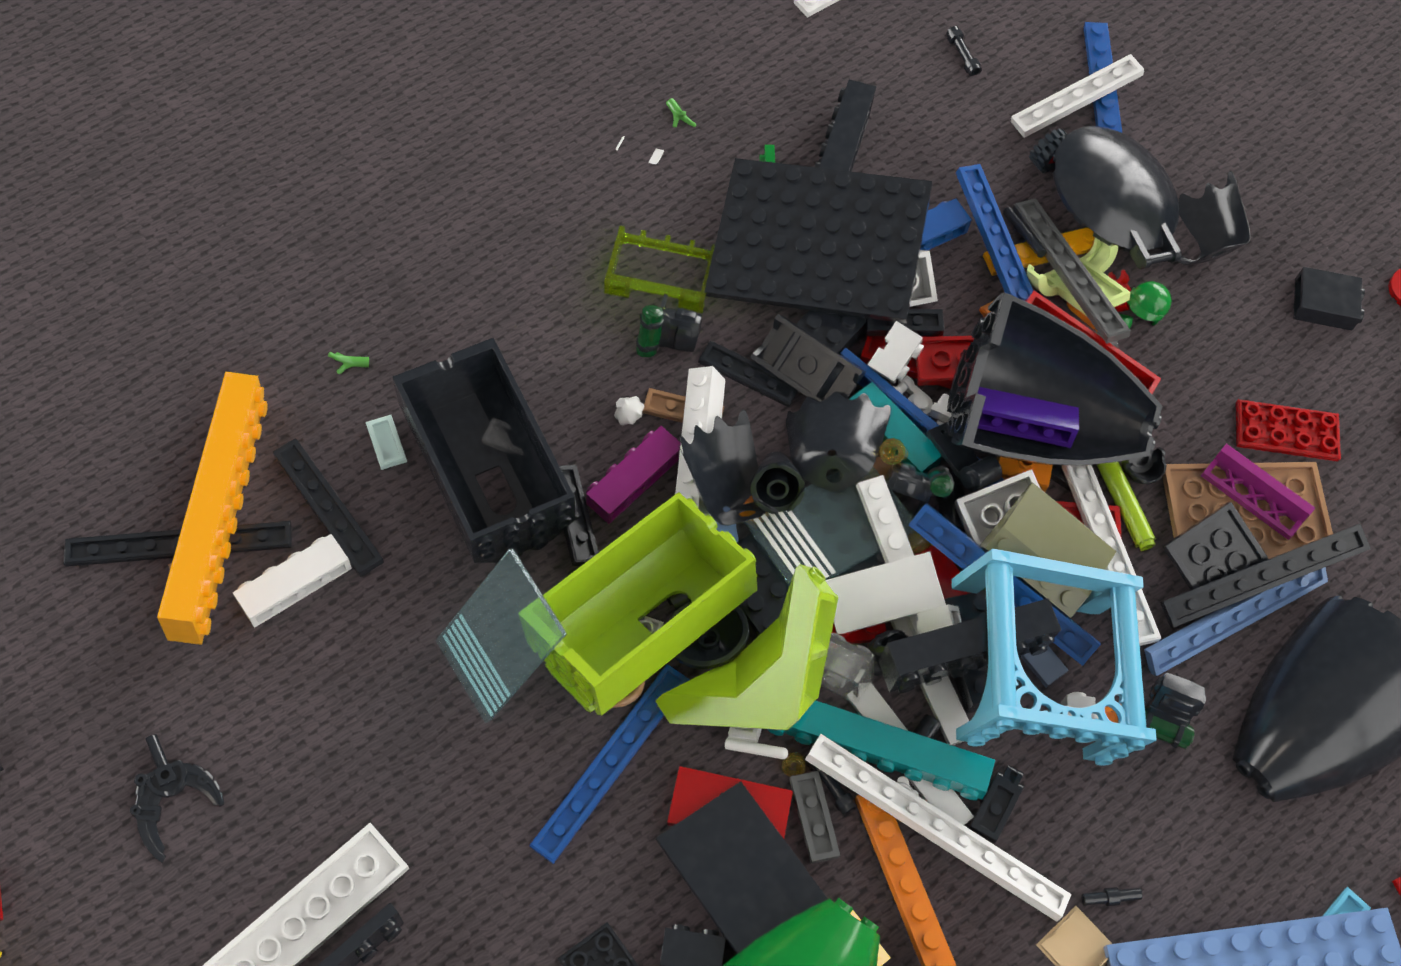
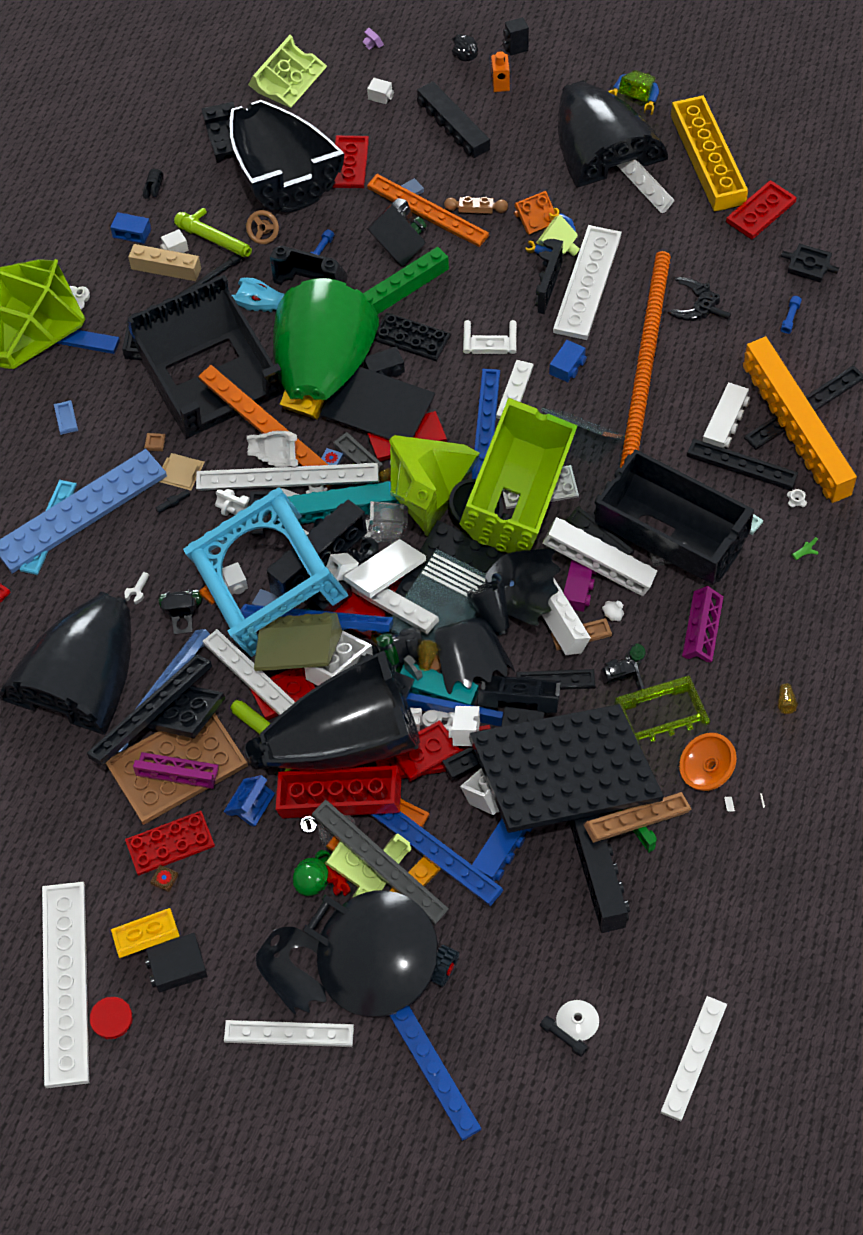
camera: 160 degrees right, 5 degrees down
bright green bar [666,98,696,127] -> none
dark purple brick [977,387,1079,448] -> none
black bar [1003,207,1046,258] -> none
white plate [1011,54,1144,138] -> none
none -> yellow tile [111,908,179,958]
none -> white bar [125,572,150,604]
none -> clear orange tile [150,865,179,892]
none -> white hips [215,488,250,516]
none -> blue bracket [224,775,275,826]
none -> white tile [224,1020,354,1047]
none -> white animal [247,431,298,467]
none -> medium blue tile [321,448,343,465]
none -> dark grey tile [404,655,423,681]
none -> white plate [463,320,517,354]
none -> white plate [496,360,534,419]
none -> white brick [543,517,657,596]
none -> blue brick [549,340,587,382]
none -> white dish [556,1000,599,1041]
none -> medium nougat tile [584,792,691,843]
none -> orange piece [620,251,671,468]
none -> orange dish [679,733,736,791]
none -> magenta fence [682,586,724,662]
none -> clear yellow cone [778,684,798,714]
none -> blue bar [780,296,802,334]
none -> white plate [787,489,807,507]

